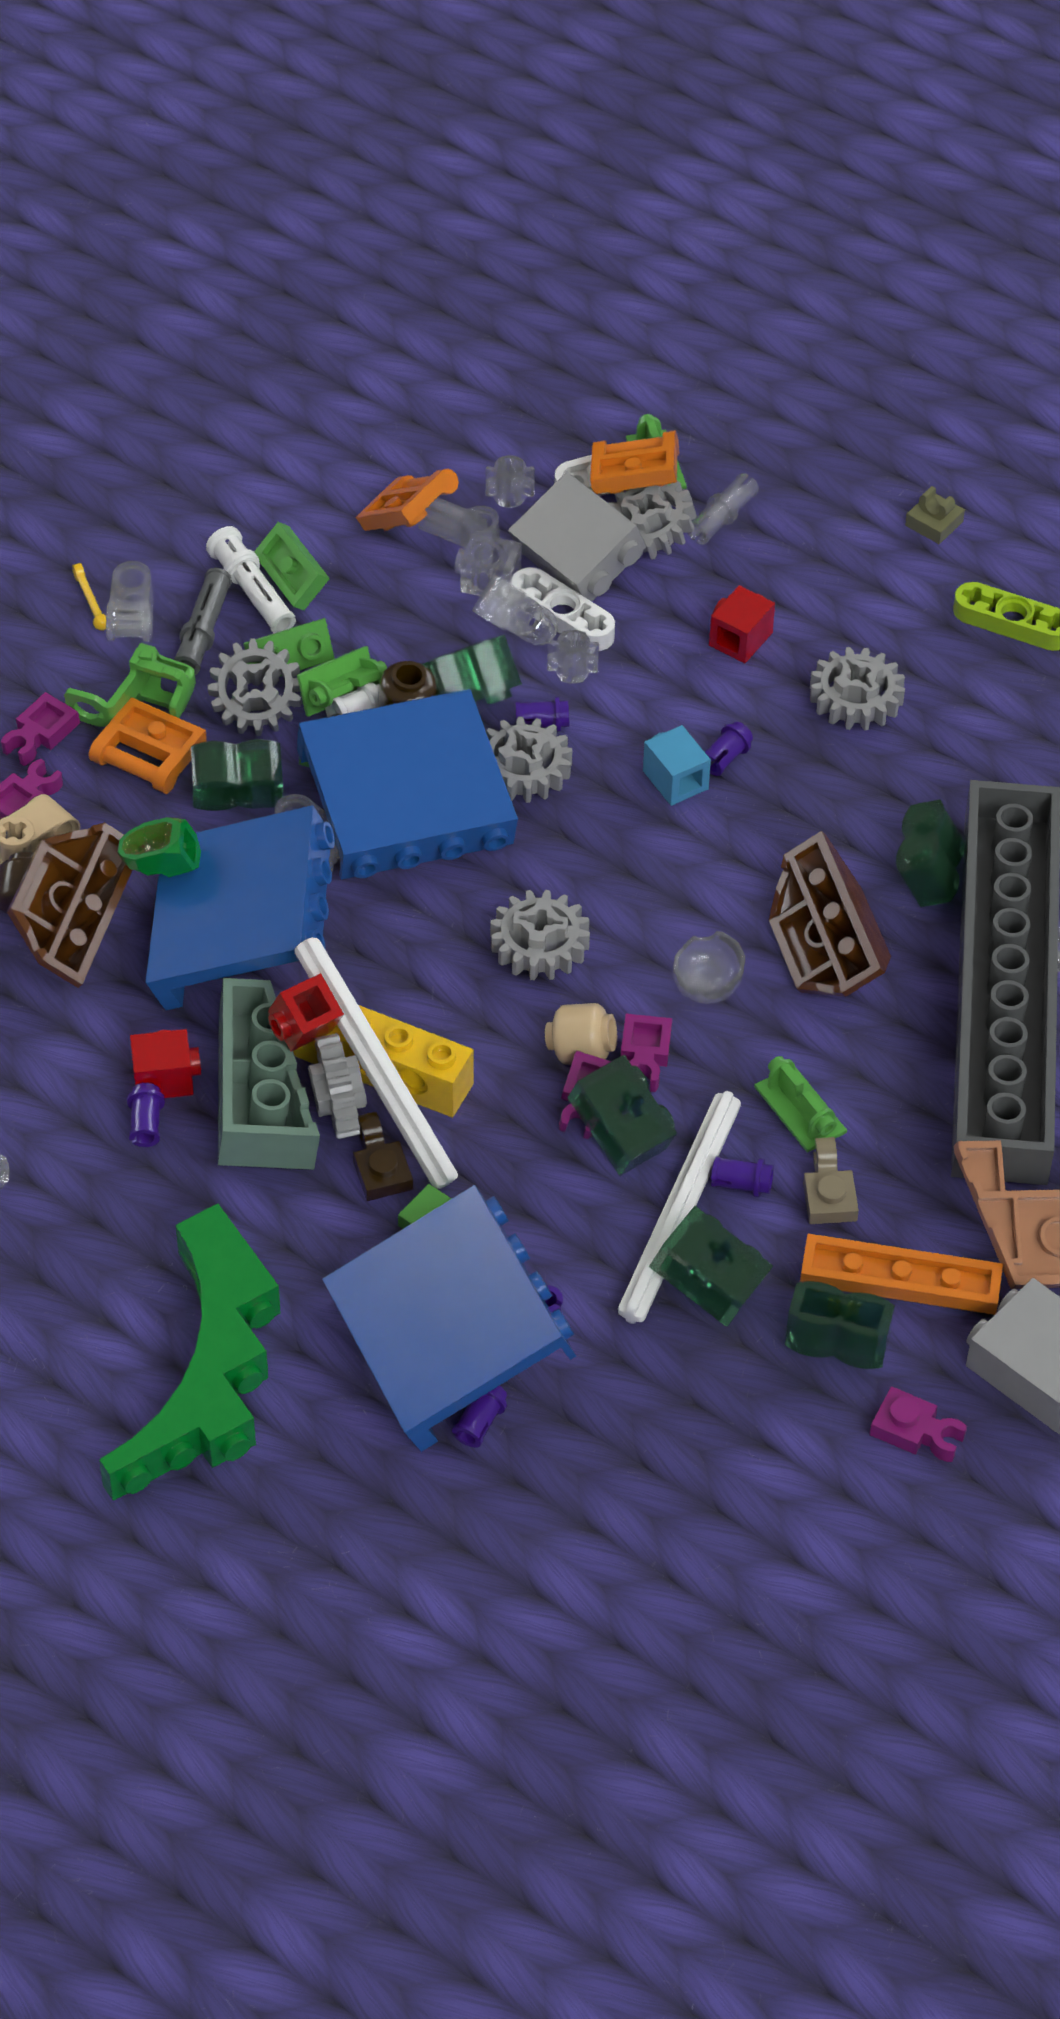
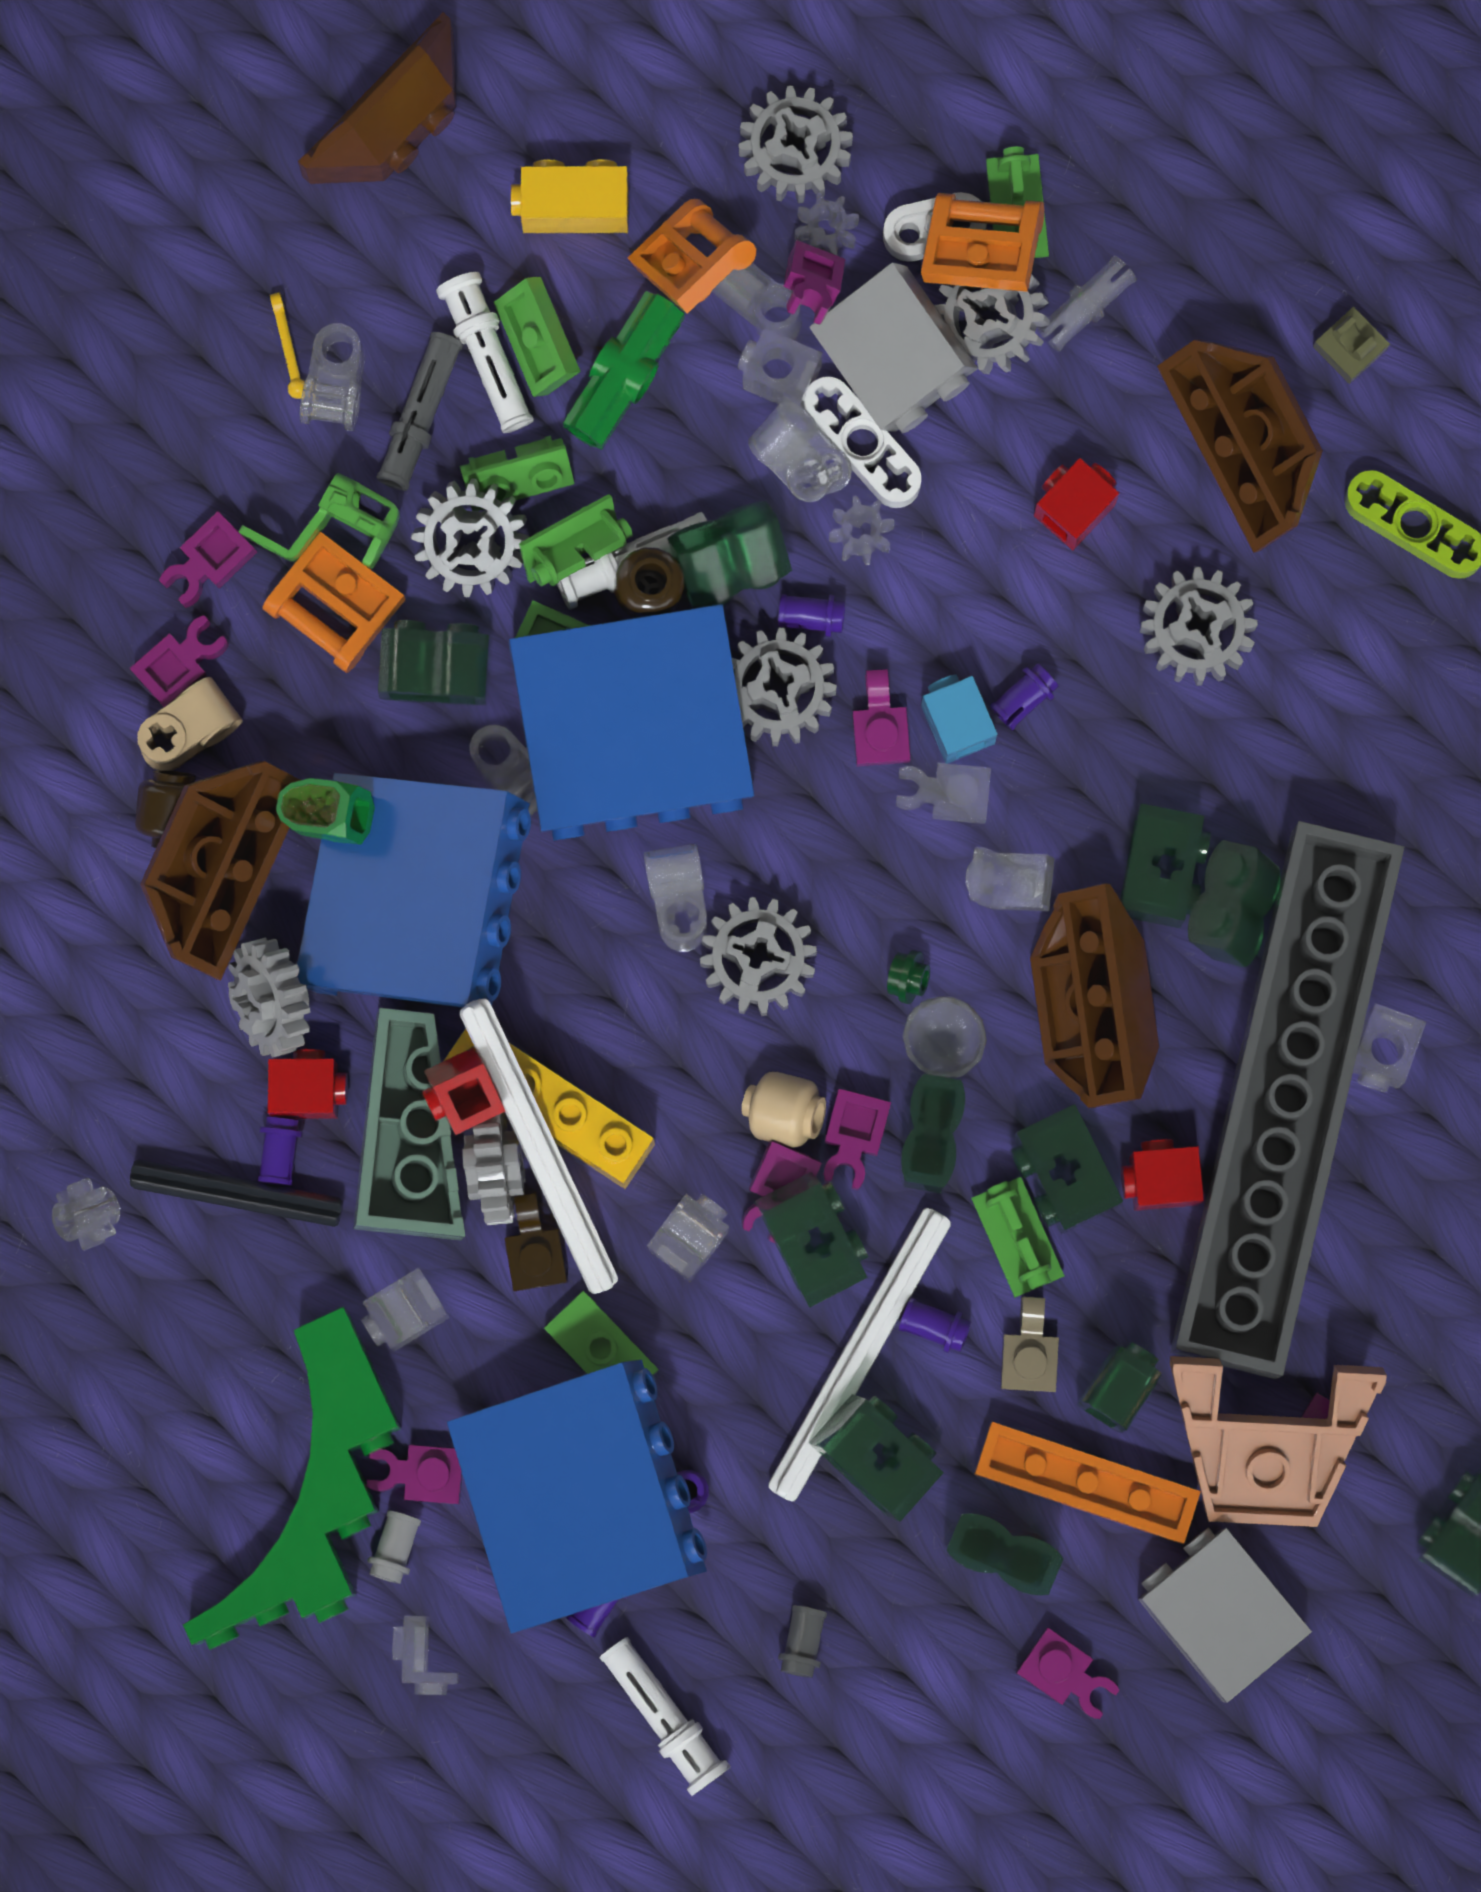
camera: 10 degrees right, 30 degrees up
none -> black axle [129,1159,343,1227]
none -> light grey gear [228,938,310,1058]
none -> reddish brown wedge [298,12,456,184]
none -> clear brick [361,1268,450,1352]
none -> magenta plate [367,1445,462,1505]
none -> light grey pin [367,1511,421,1584]
none -> clear bracket [392,1616,460,1695]
none -> yellow brick [511,159,628,233]
none -> green piece [563,291,685,450]
none -> white pin [599,1637,731,1796]
none -> clear piece [643,843,707,952]
none -> clear brick [646,1194,730,1283]
none -> light grey gear [739,86,853,203]
none -> dark grey pin [778,1605,827,1678]
none -> magenta plate [783,240,845,325]
none -> magenta plate [852,669,910,767]
none -> dark green plate [887,950,930,1004]
none -> clear plate [896,763,991,824]
none -> clear green brick [899,1074,965,1194]
none -> clear bracket [966,847,1055,911]
none -> clear green brick [1010,1104,1123,1235]
none -> clear green brick [1077,1342,1162,1434]
none -> clear green brick [1120,803,1211,928]
none -> red brick [1121,1139,1204,1211]
none -> reddish brown wedge [1157,339,1323,553]

